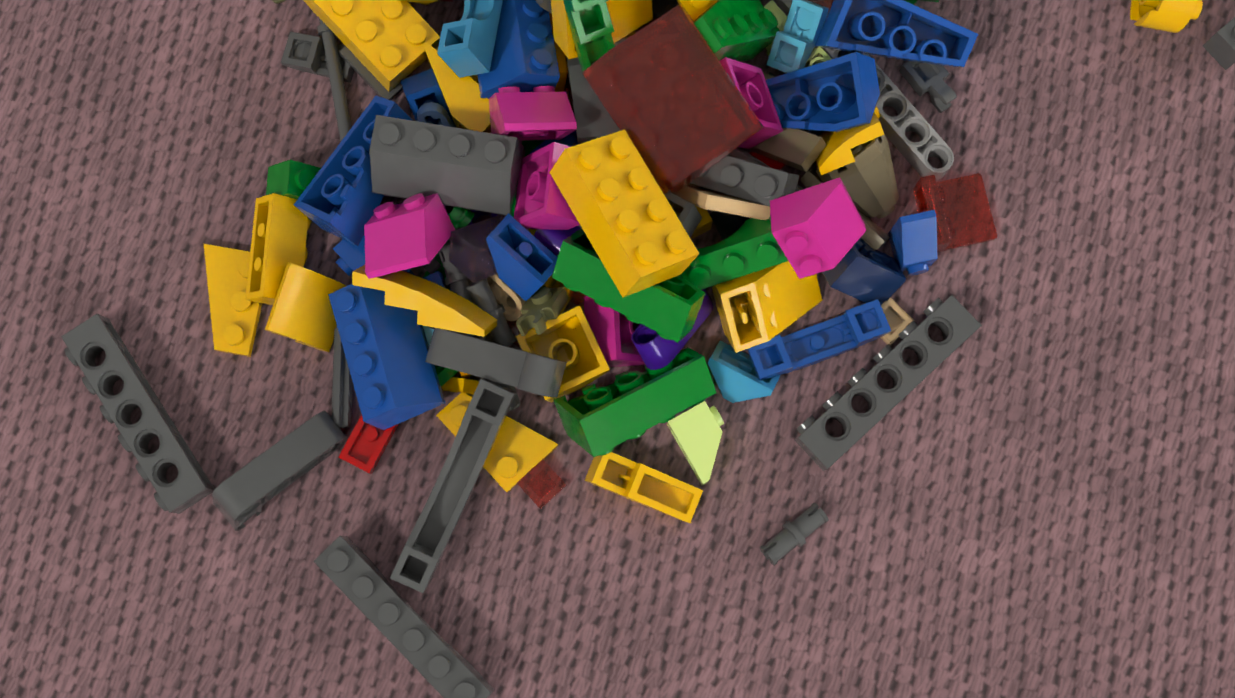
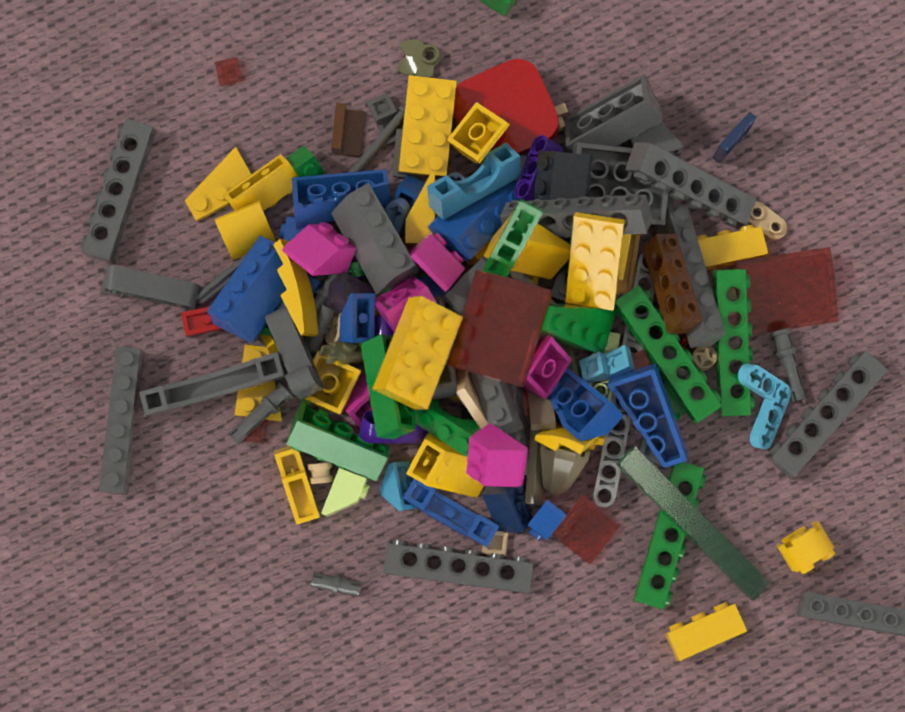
camera: 45 degrees right, 0 degrees up
none -> clear red tile [215,57,243,86]
none -> dark grey pin [228,382,294,445]
none -> tan wheel [308,462,333,484]
none -> reddish brown panel [331,103,365,157]
none -> clear green tile [616,446,770,601]
none -> green brick [633,462,706,610]
none -> yellow brick [665,601,747,661]

